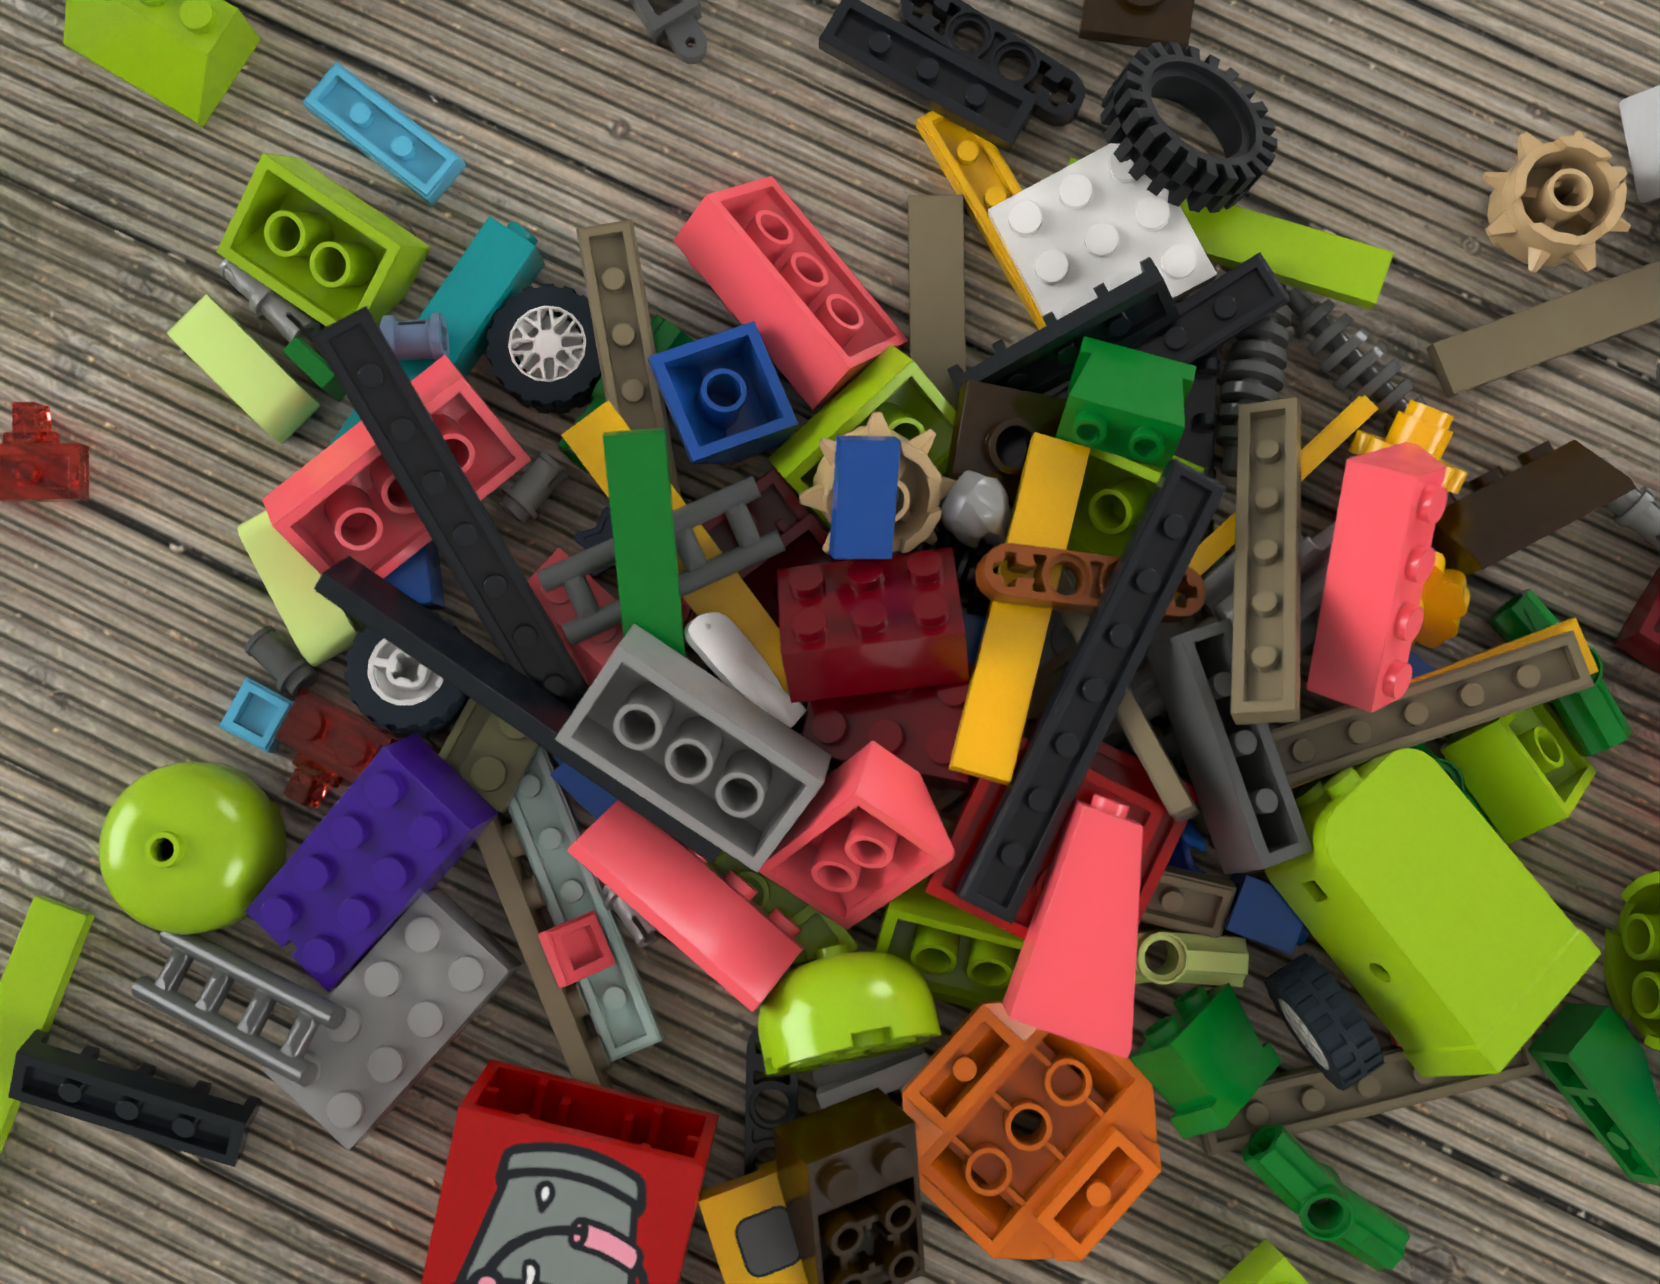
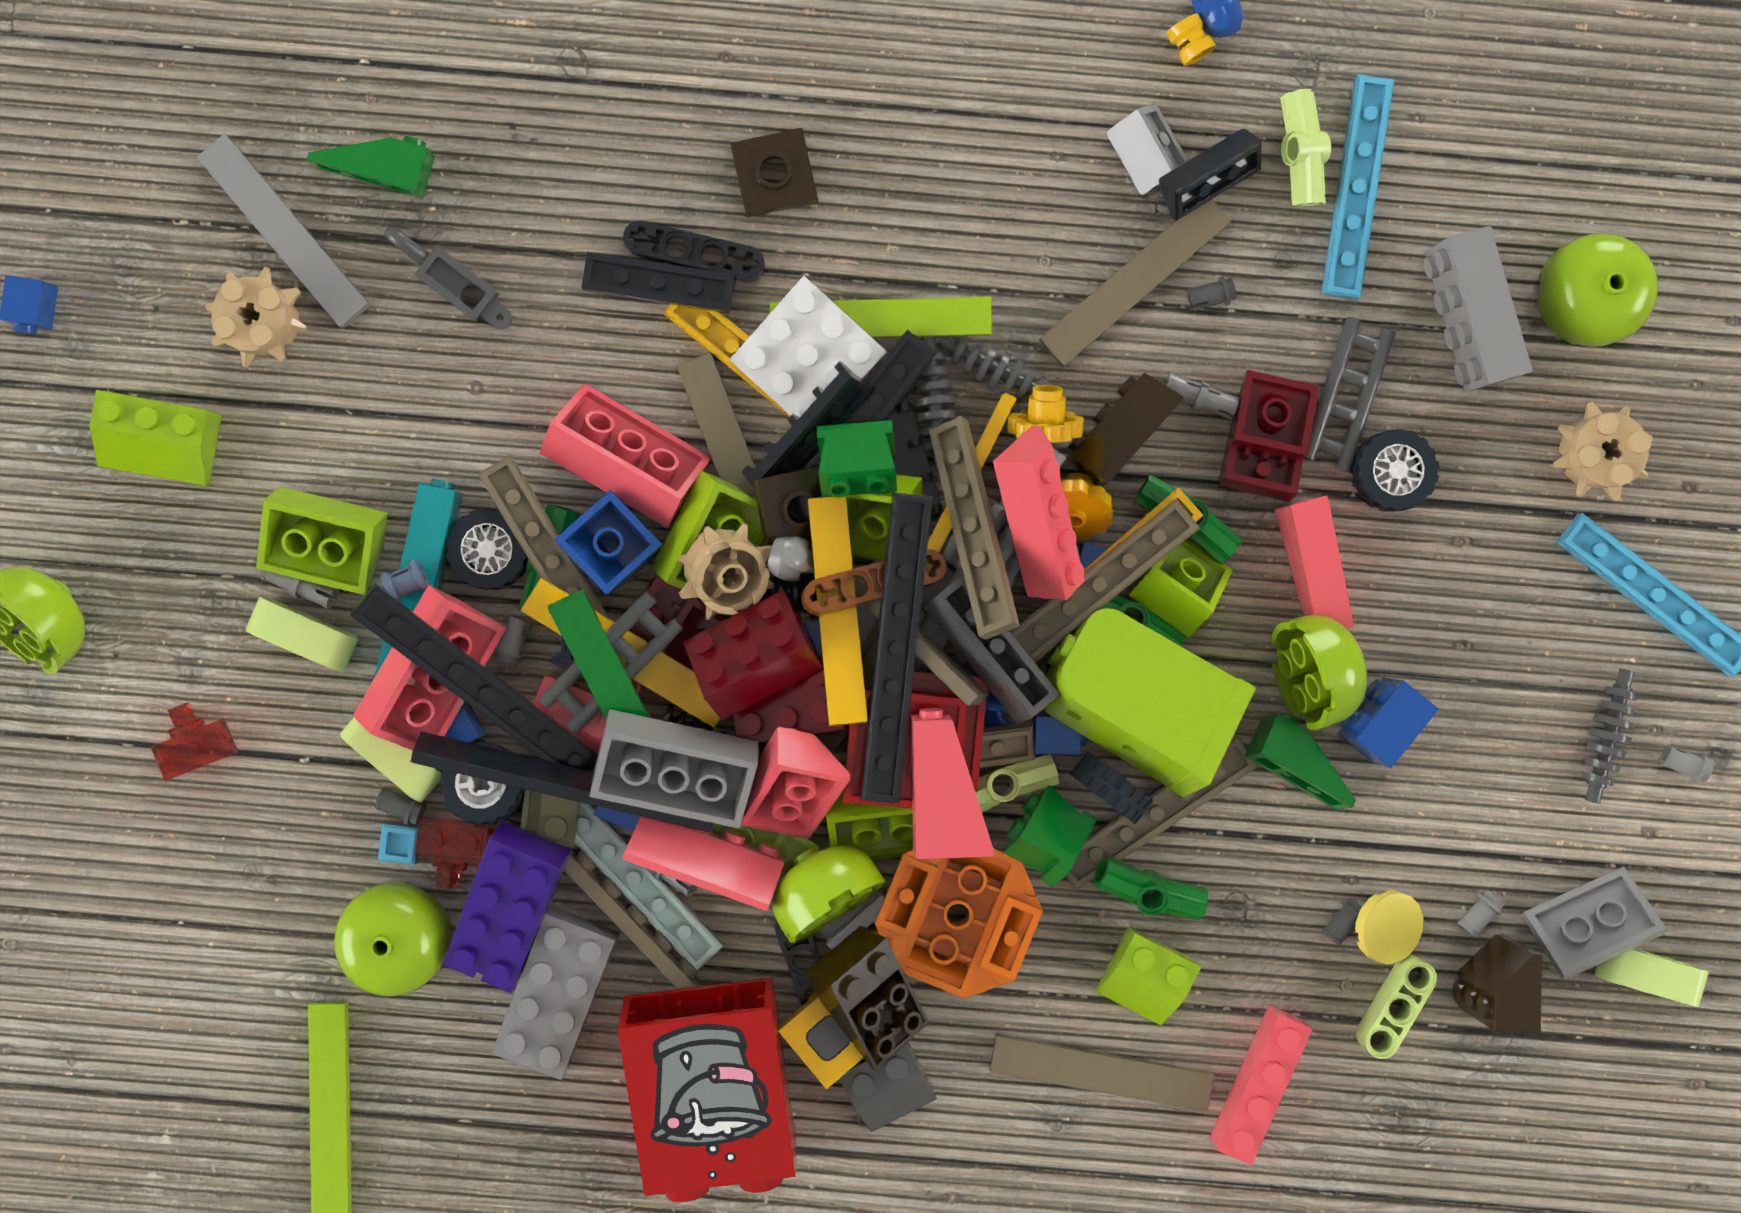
camera: 20 degrees left, 5 degrees up
black hinge [8,1029,261,1167] -> none
dark grey bar [132,932,346,1087] -> none
green tile [282,337,346,402] -> none
medium azure tile [302,61,466,207] -> none
coral tile [537,910,616,989] -> none
white piece [684,612,807,728] -> none
blue tile [829,435,901,559] -> none
black tyre [1100,42,1277,213] -> none
tan brick [1483,131,1631,273] -> none

